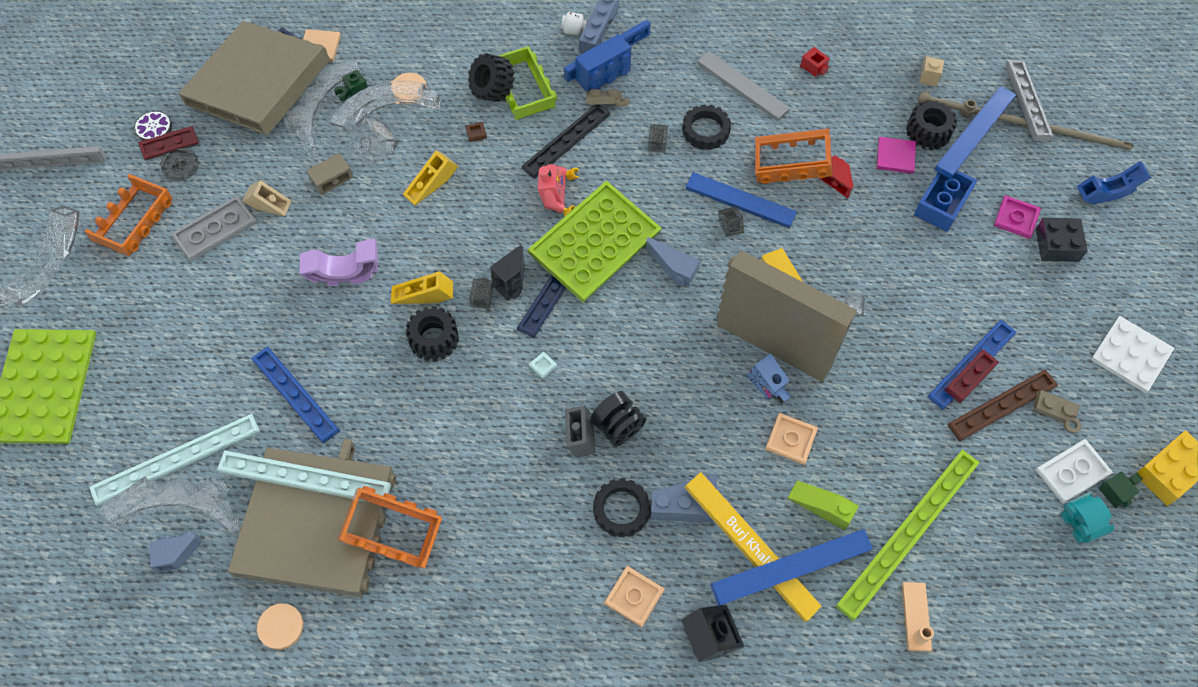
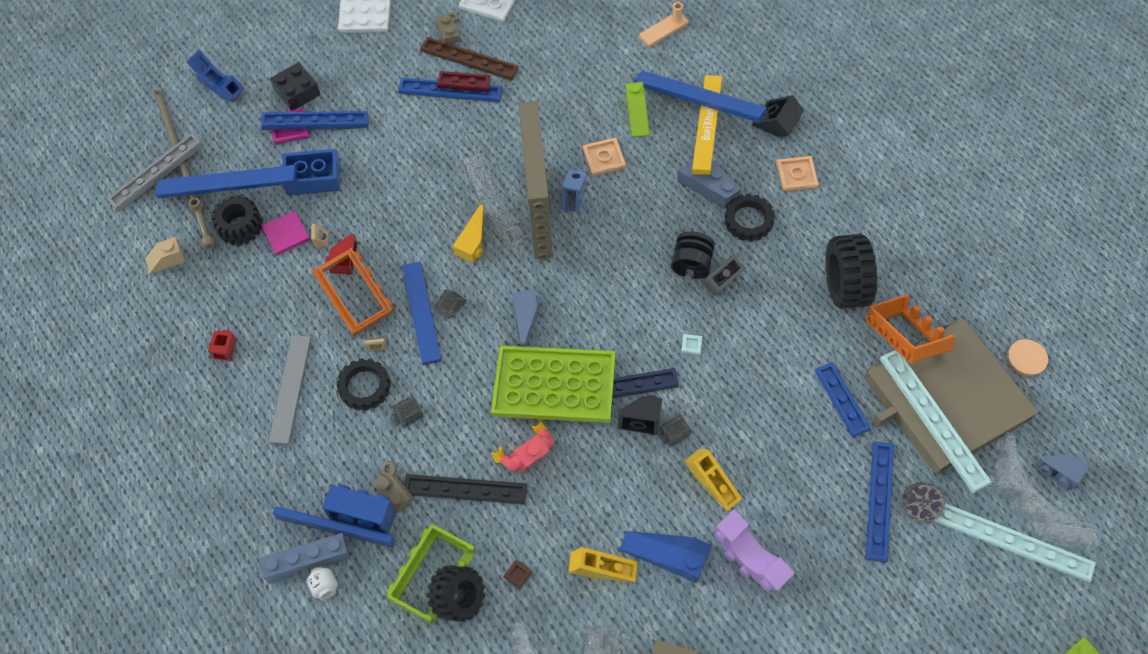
camera: 125 degrees left, 0 degrees up
black tyre [406,306,459,362] -> none
lime plate [835,449,980,621] -> none
none -> blue tile [261,111,368,130]
none -> tan slope [311,224,328,248]
none -> tan slope [364,337,387,352]
none -> blue wedge [619,531,712,583]
none -> blue tile [815,362,871,438]
none -> black tyre [825,234,878,309]
none -> clear smoke tile [902,482,945,522]

